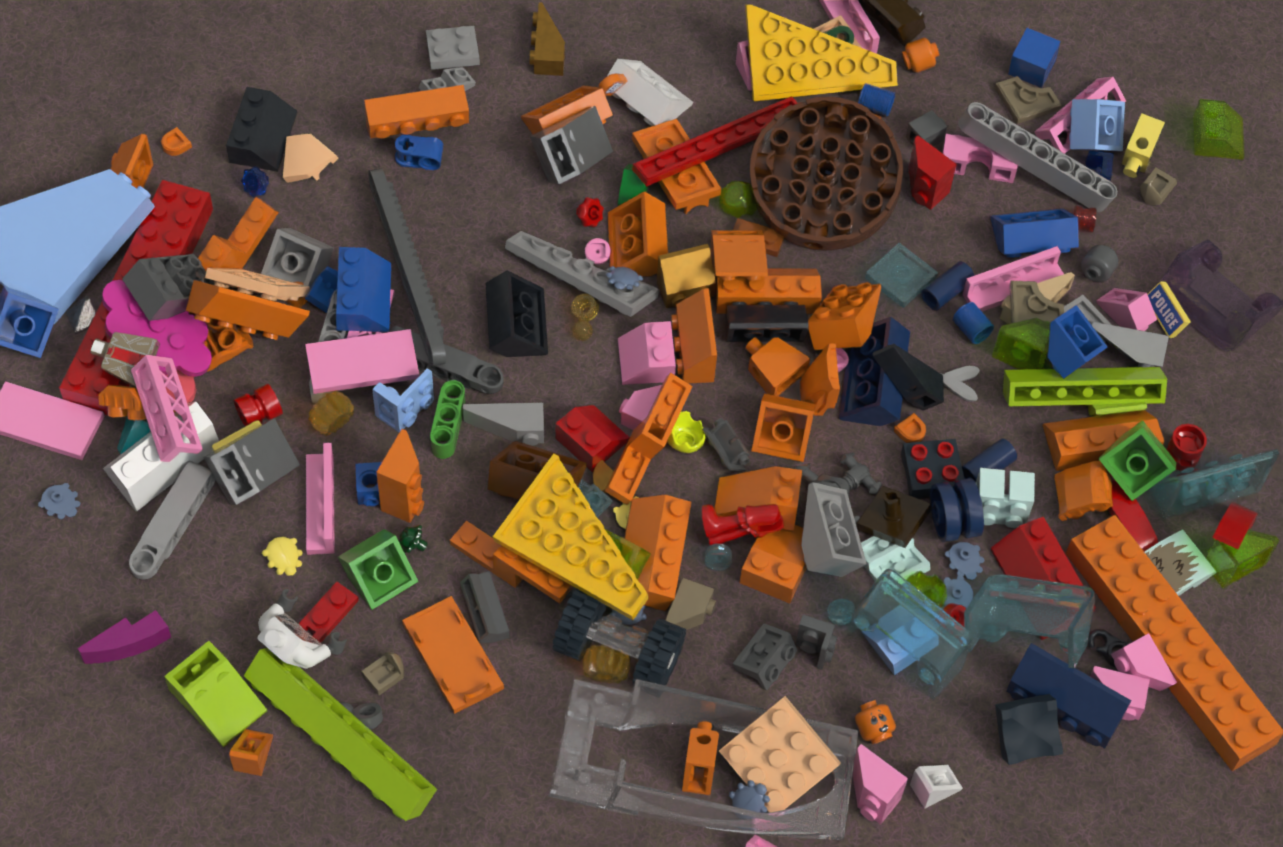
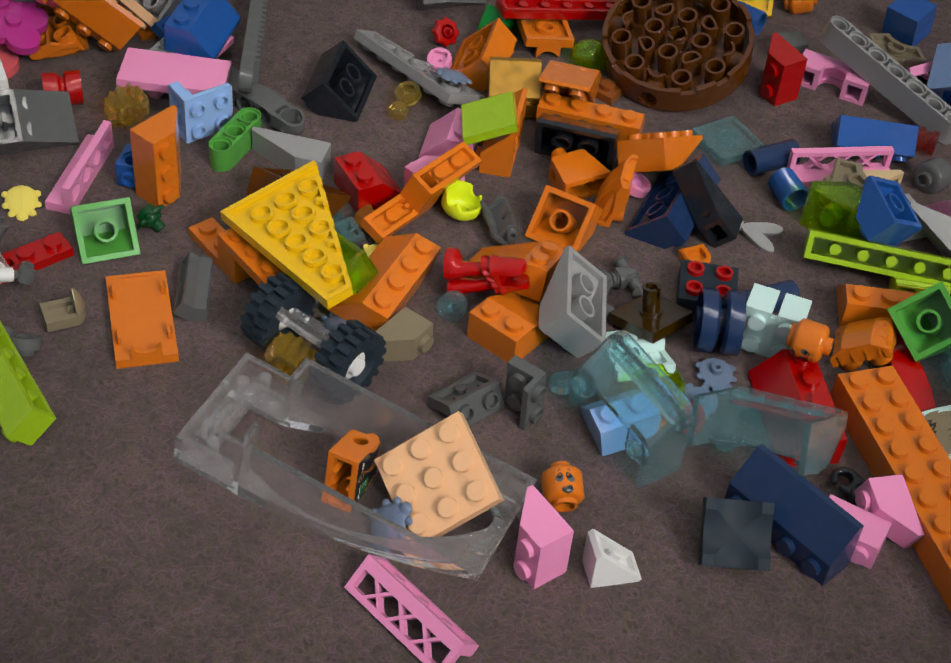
camera: 15 degrees right, 15 degrees down
none -> lime tile [461,91,518,145]
none -> orange head [786,318,834,363]

